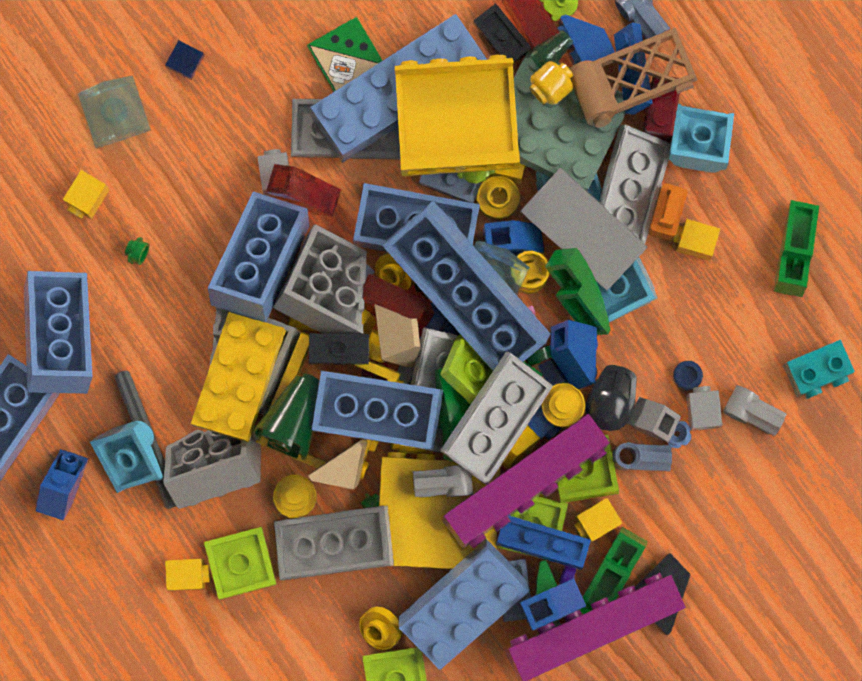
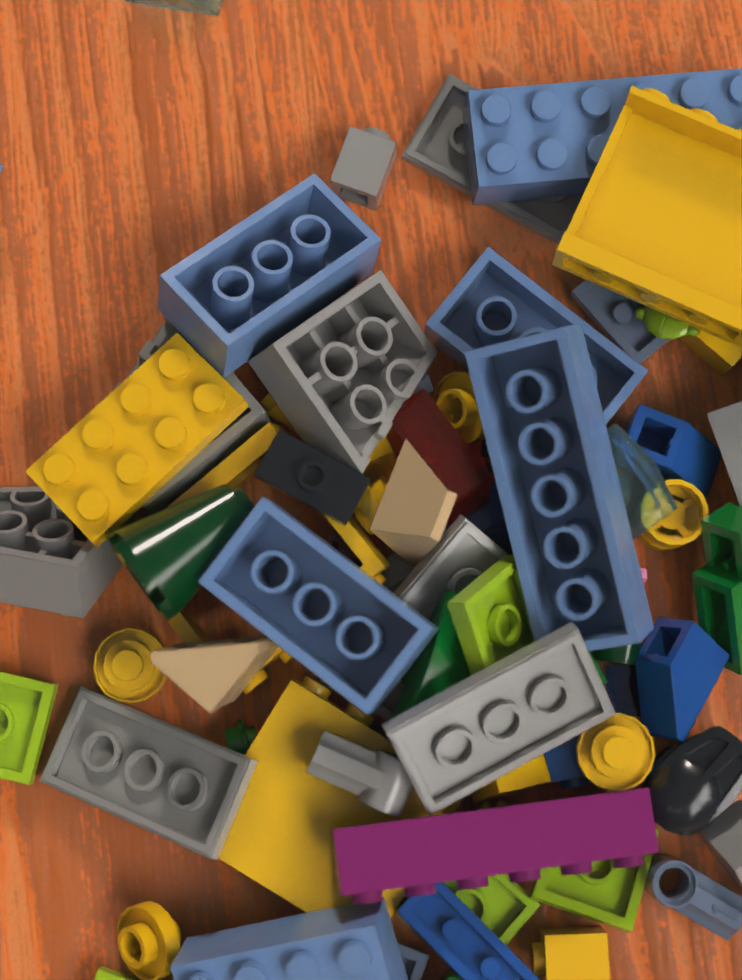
camera: 35 degrees right, 0 degrees up
yellow brick [63,170,110,219] -> none
green plate [125,237,150,265] -> none
clear red brick [266,164,341,217] -> none
tile [307,17,383,92] -> none
yellow plate [477,176,520,220] -> none

